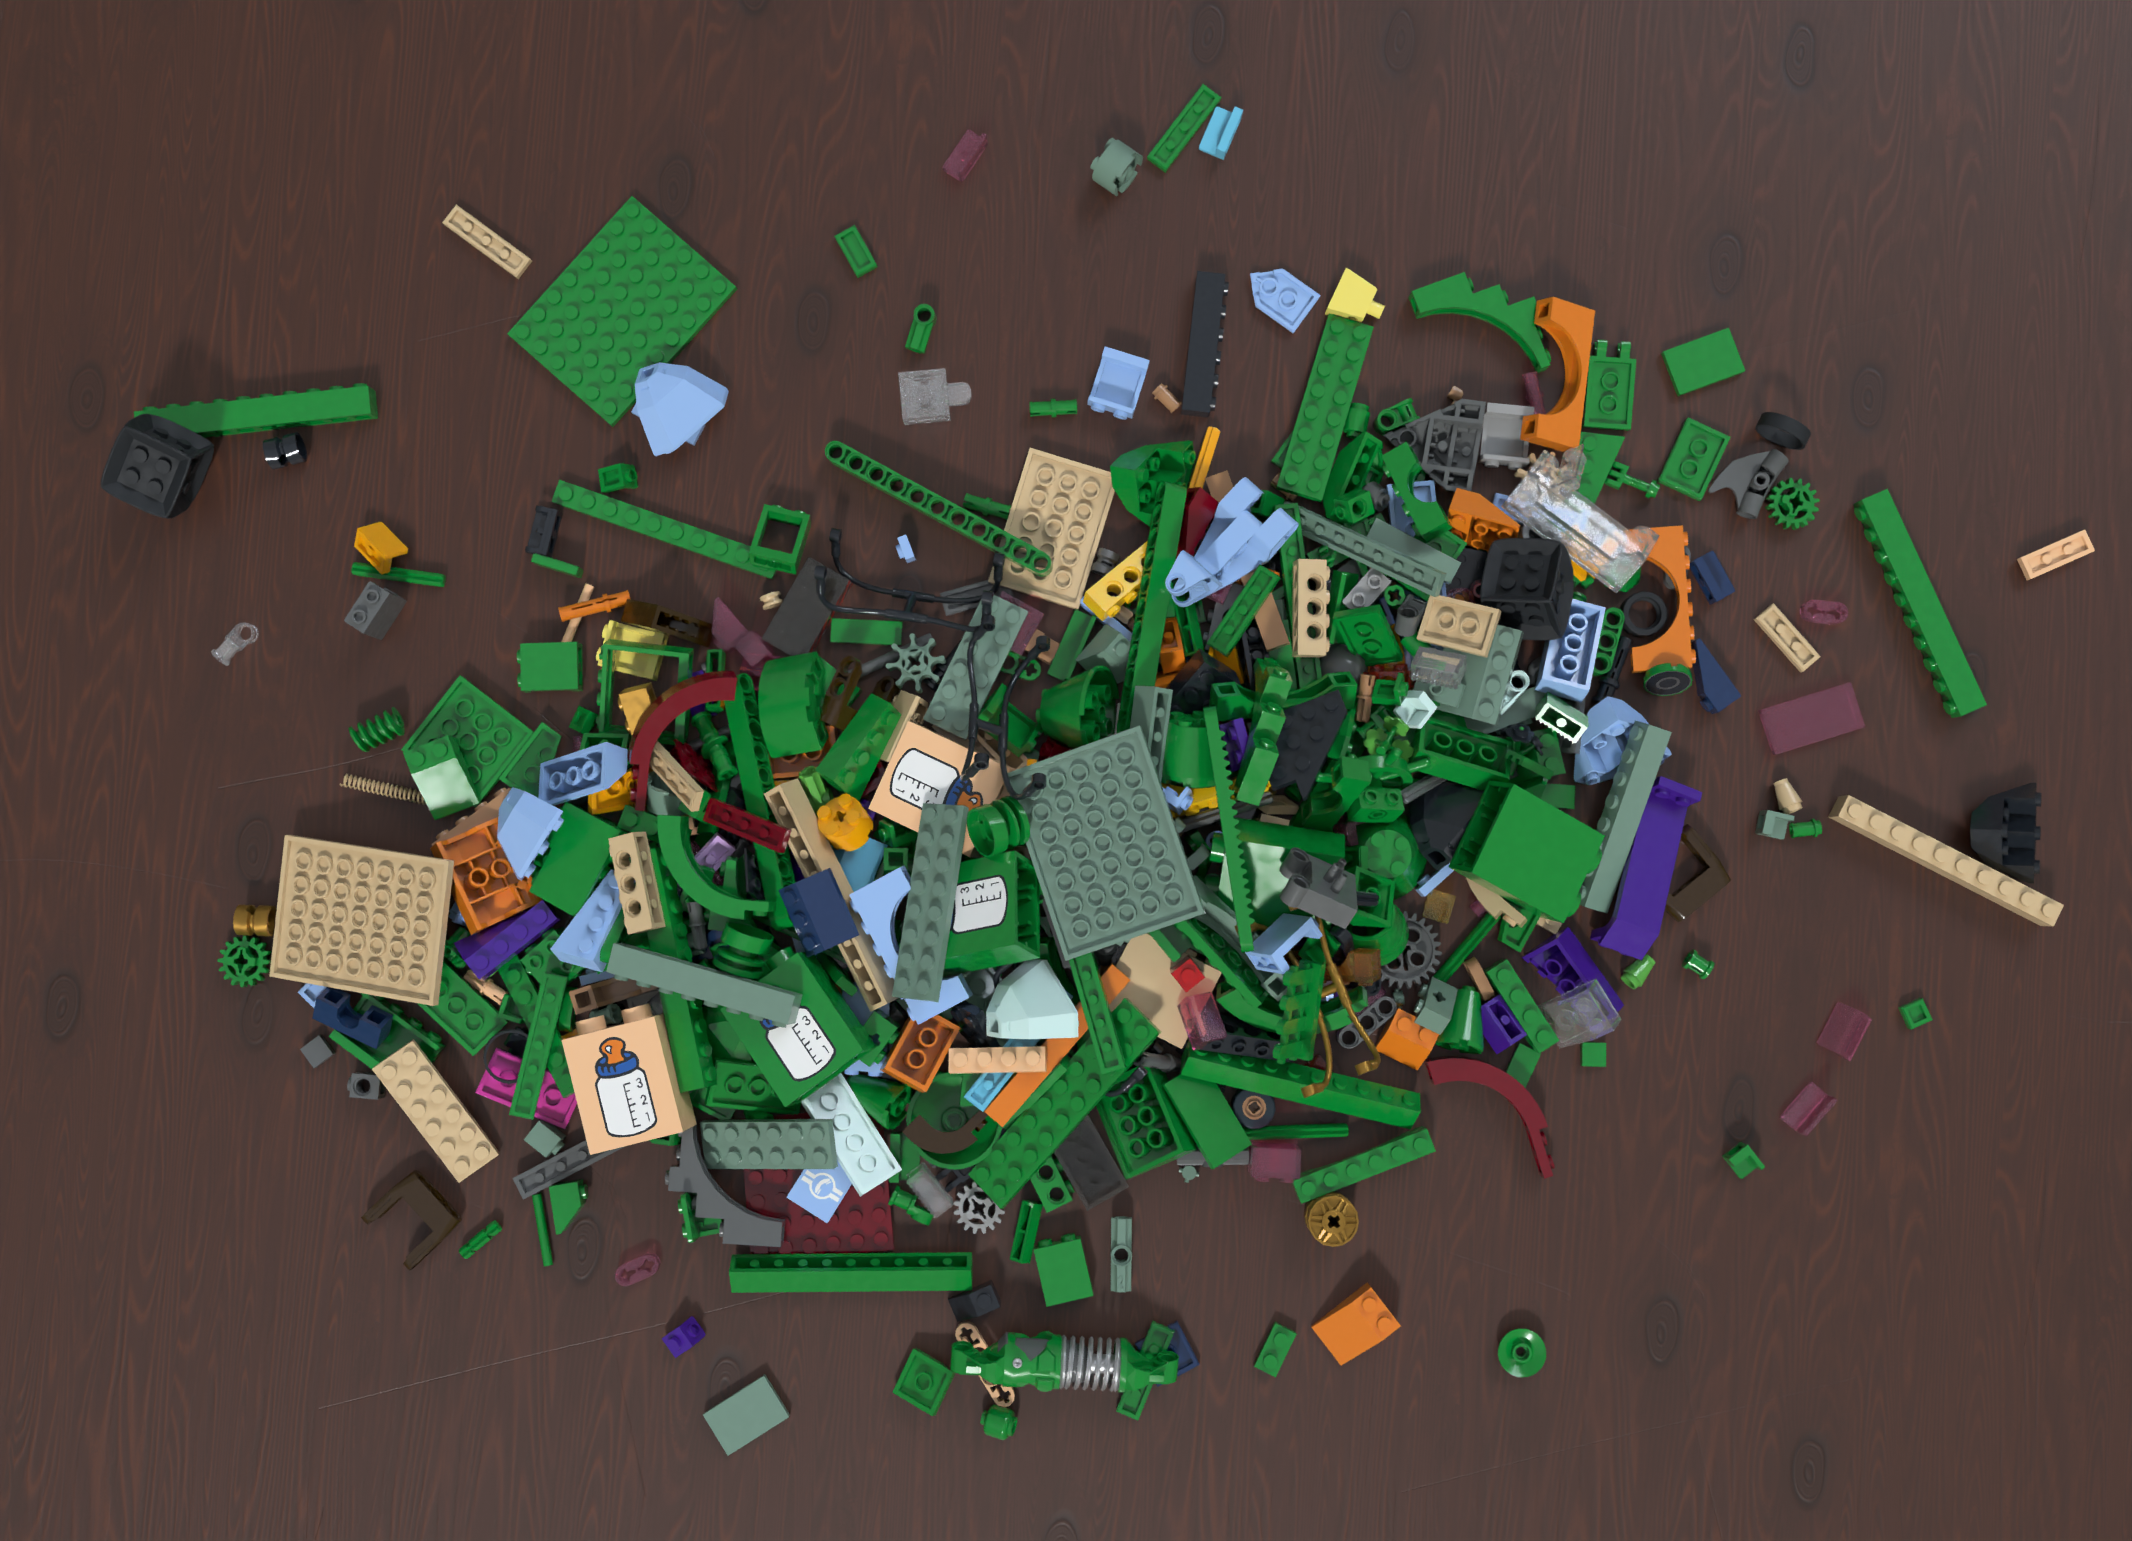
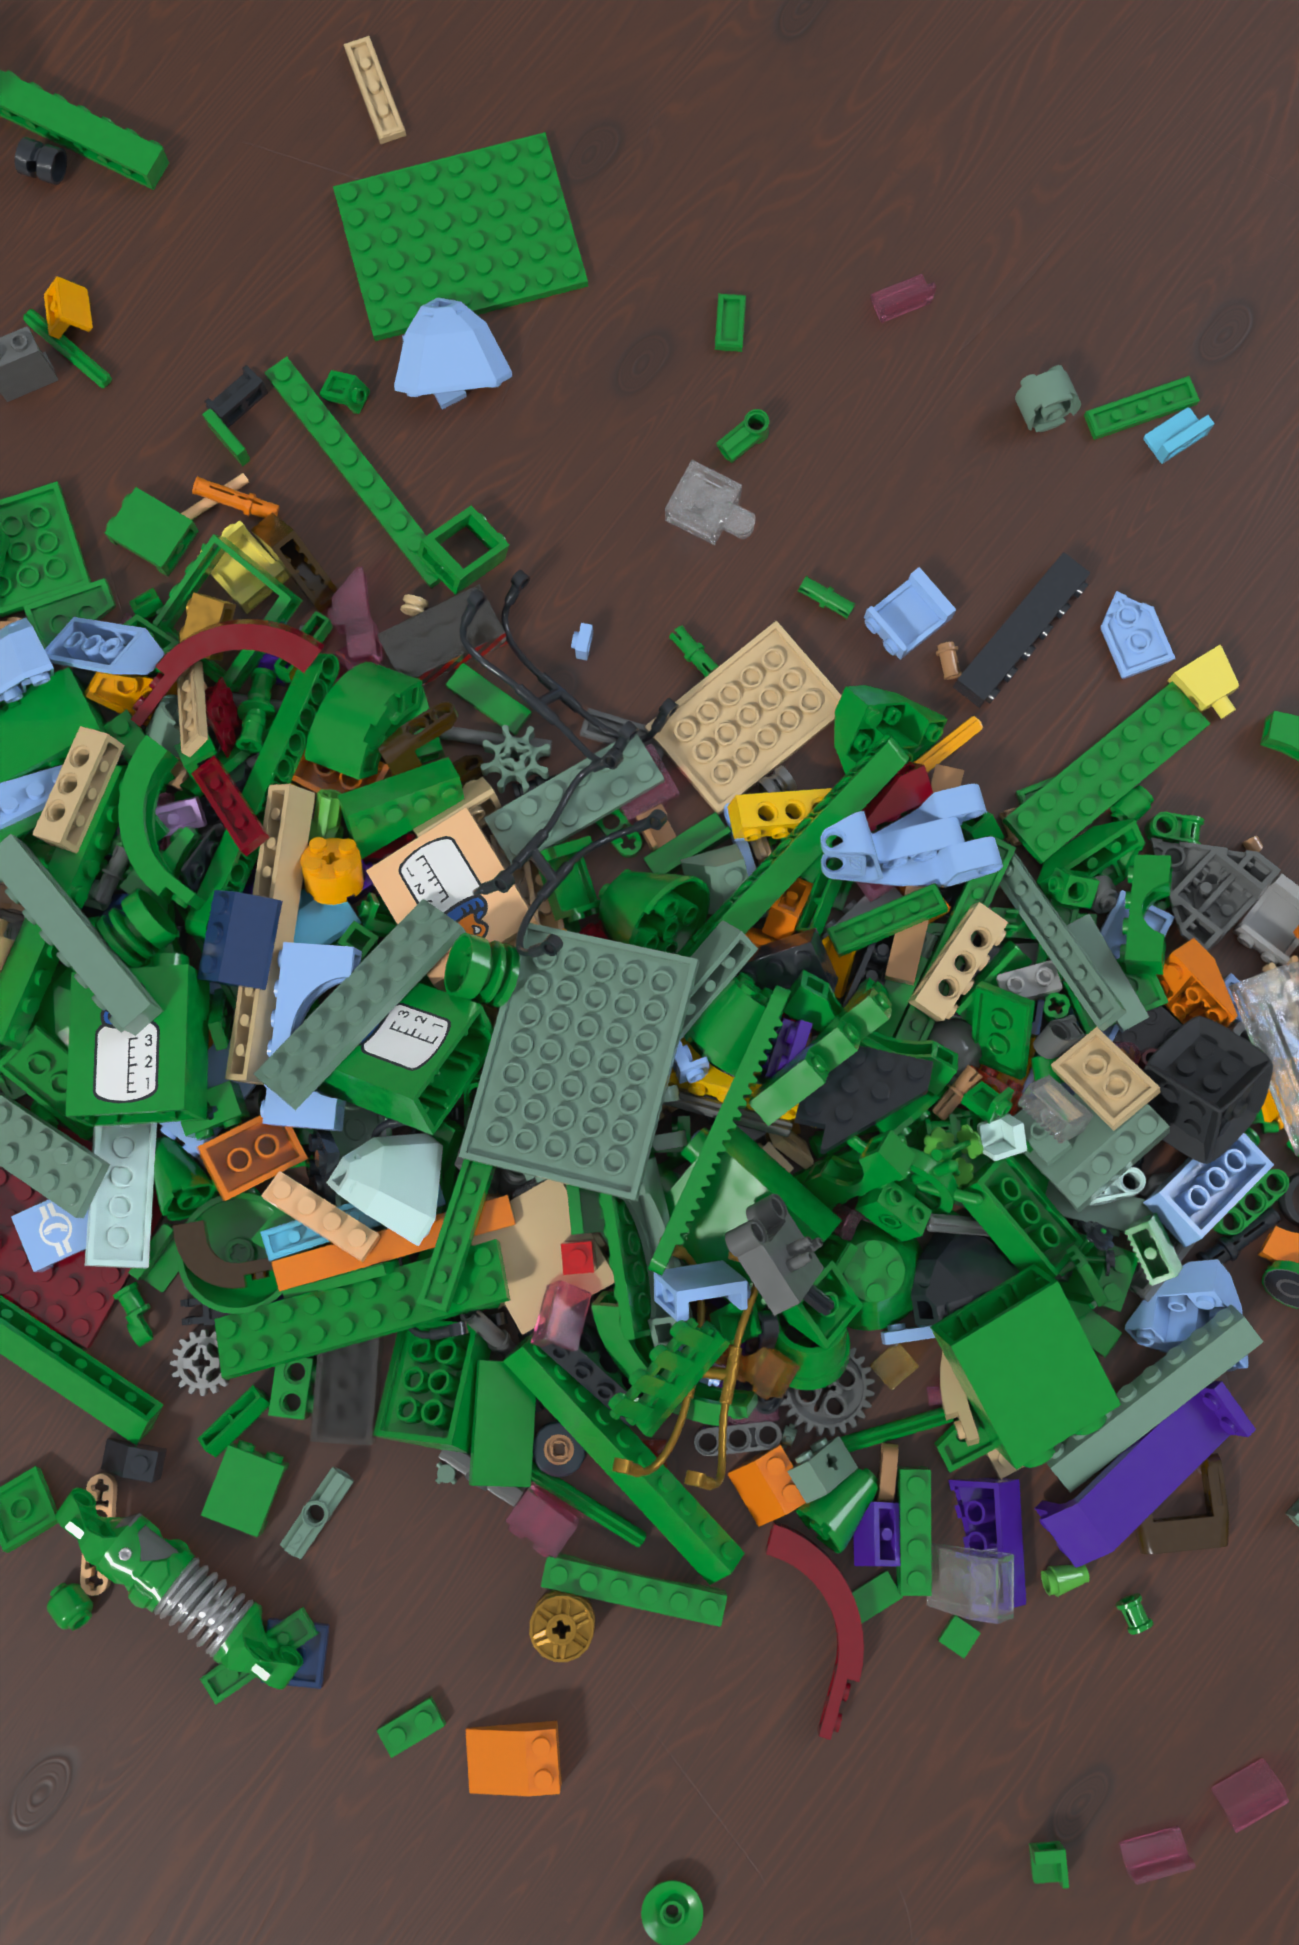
camera: 30 degrees right, 5 degrees down
green beam [825,441,1053,577] -> none
clear brick [906,1162,954,1218] -> none

